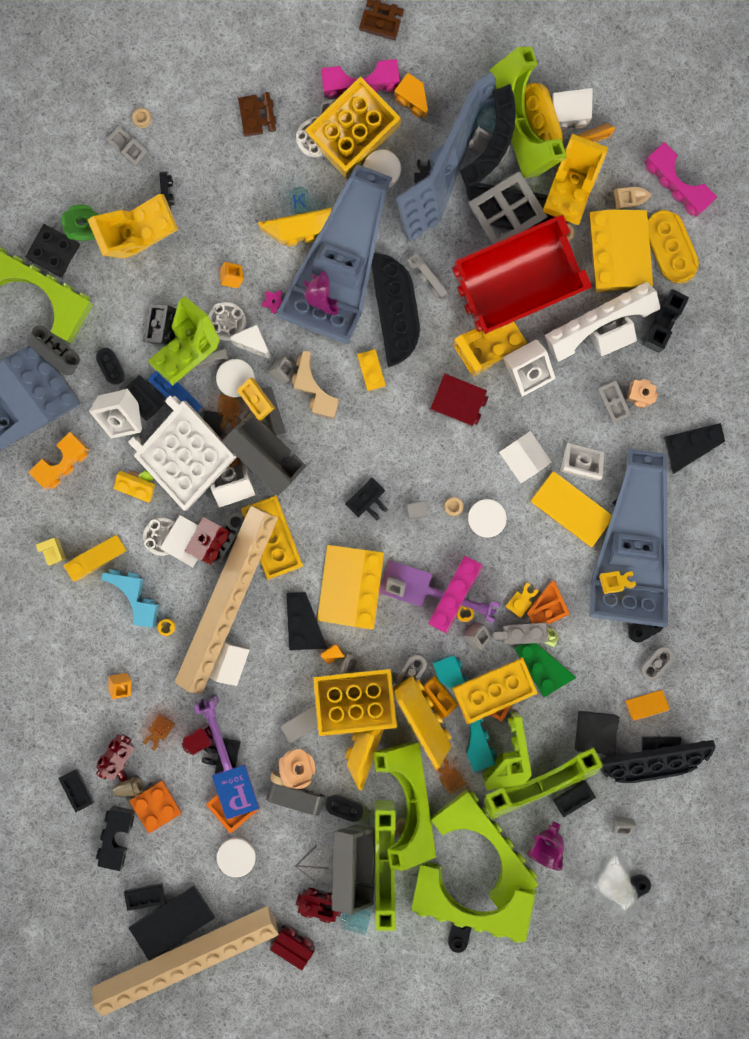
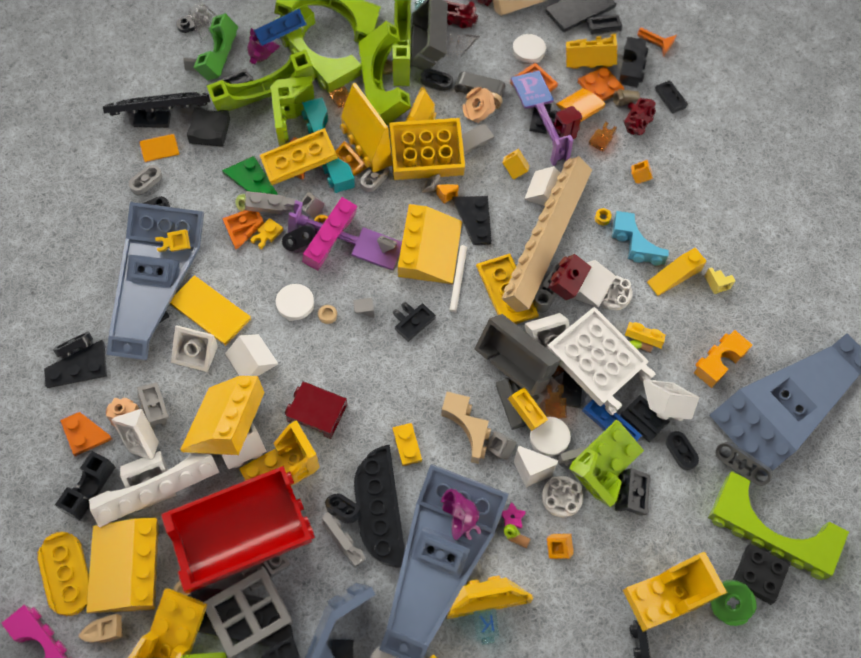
camera: 175 degrees right, 25 degrees down
none -> black plate [53,332,93,358]
none -> orange wing [60,412,112,456]
none -> white slope [111,409,159,460]
none -> yellow slope [180,376,265,455]
none -> bright green arch [194,13,239,81]
none -> blue plate [253,8,307,46]
none -> black plate [282,225,317,251]
none -> black plate [325,494,361,524]
none -> white bar [449,245,467,313]
none -> yellow panel [502,148,530,179]
none -> arm [504,524,530,549]
none -> light orange slope [556,88,605,122]
none -> yellow wedge [566,33,617,69]
none -> orange piece [637,28,677,57]

